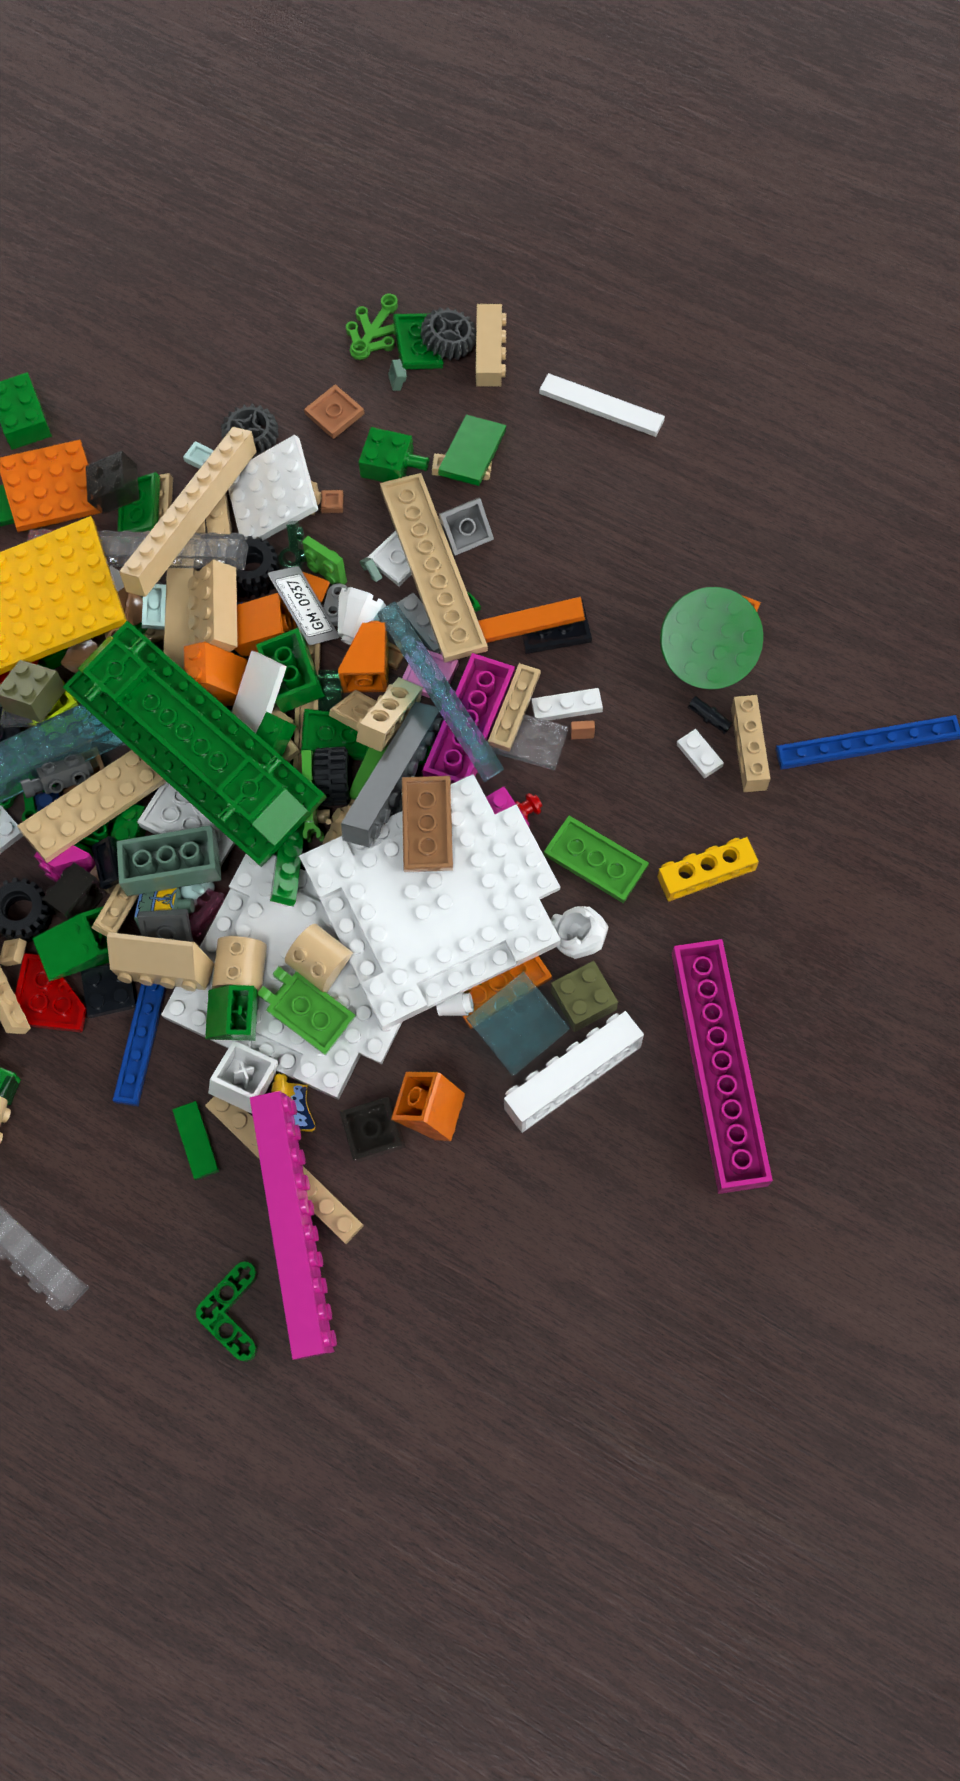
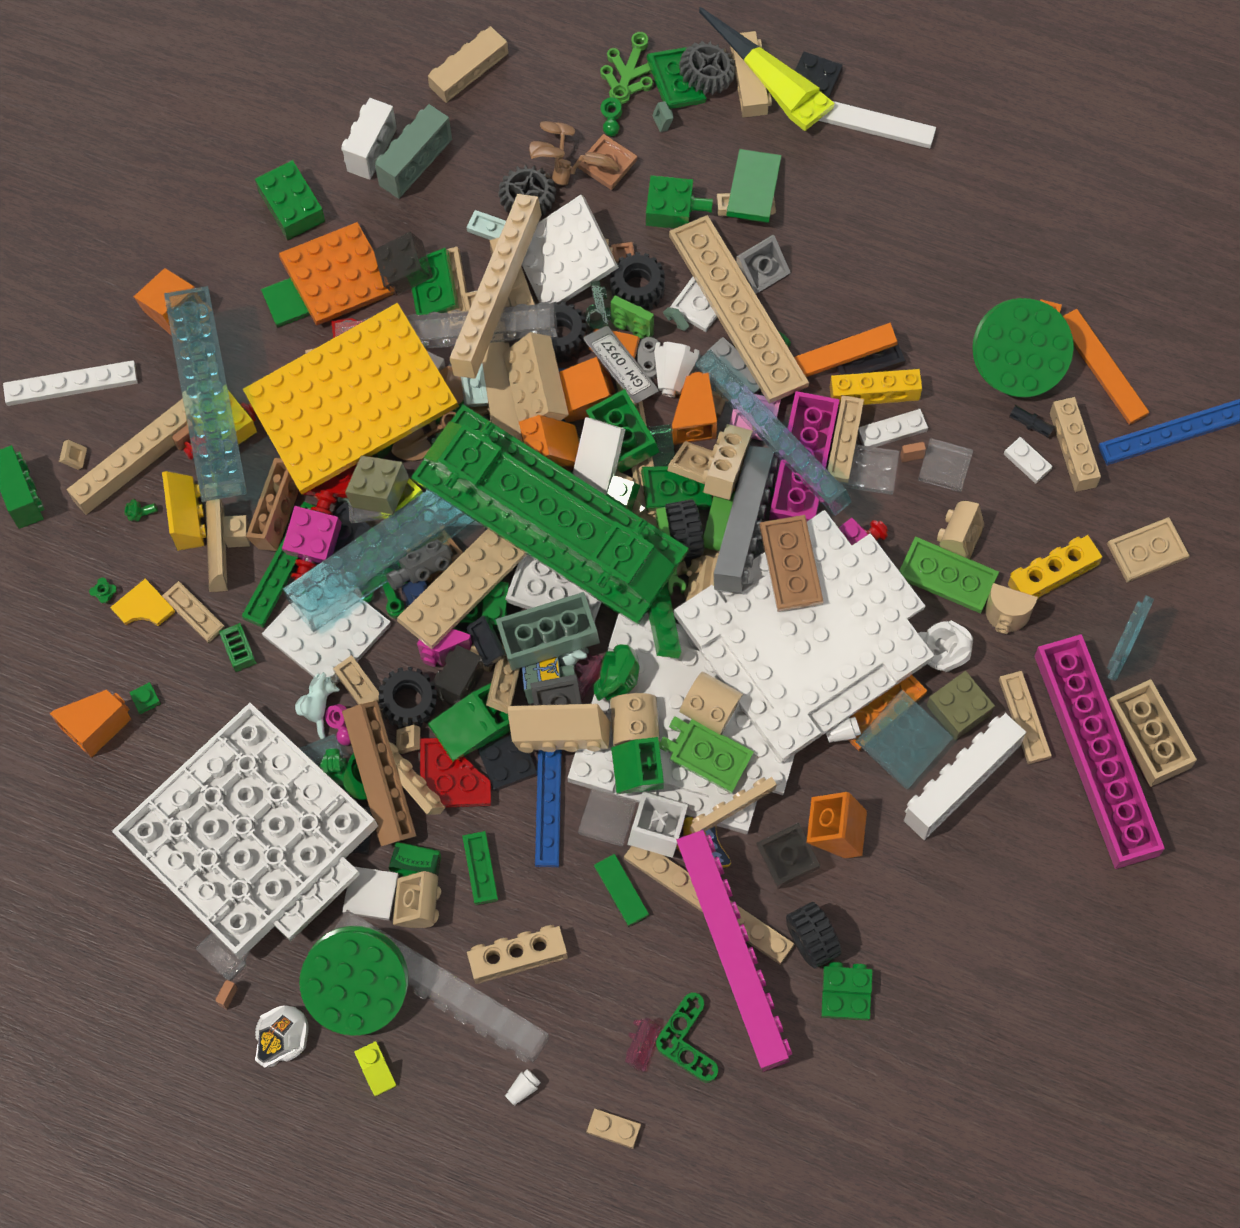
camera: 10 degrees left, 0 degrees up
none -> white brick [341,98,397,180]
none -> sand green brick [375,104,452,199]
none -> tan brick [428,26,508,103]
none -> green plate [462,831,498,905]
none -> tan brick [467,925,568,984]
none -> white cone [505,1069,541,1105]
none -> medium nougat plant [529,121,620,185]
none -> clear tile [578,789,636,847]
none -> tan plate [587,1109,641,1149]
none -> green helmet [594,644,640,701]
none -> green plate [600,97,623,136]
none -> black tyre [610,252,665,310]
none -> clear pink plate [625,1018,661,1072]
none -> tan plate [690,777,777,833]
none -> neon yellow plate [699,7,834,131]
none -> black tyre [786,902,841,969]
none -> black plate [795,51,843,98]
none -> green plate [821,962,872,1021]
none -> yellow brick [830,369,922,407]
none -> clear tile [918,438,973,492]
none -> tan brick [937,501,984,559]
none -> tan brick [985,583,1038,634]
none -> tan plate [999,671,1051,764]
none -> orange tile [1063,309,1149,425]
none -> tan tile [1107,517,1190,583]
none -> clear light blue plate [1107,595,1154,681]
none -> tan brick [1108,679,1197,787]

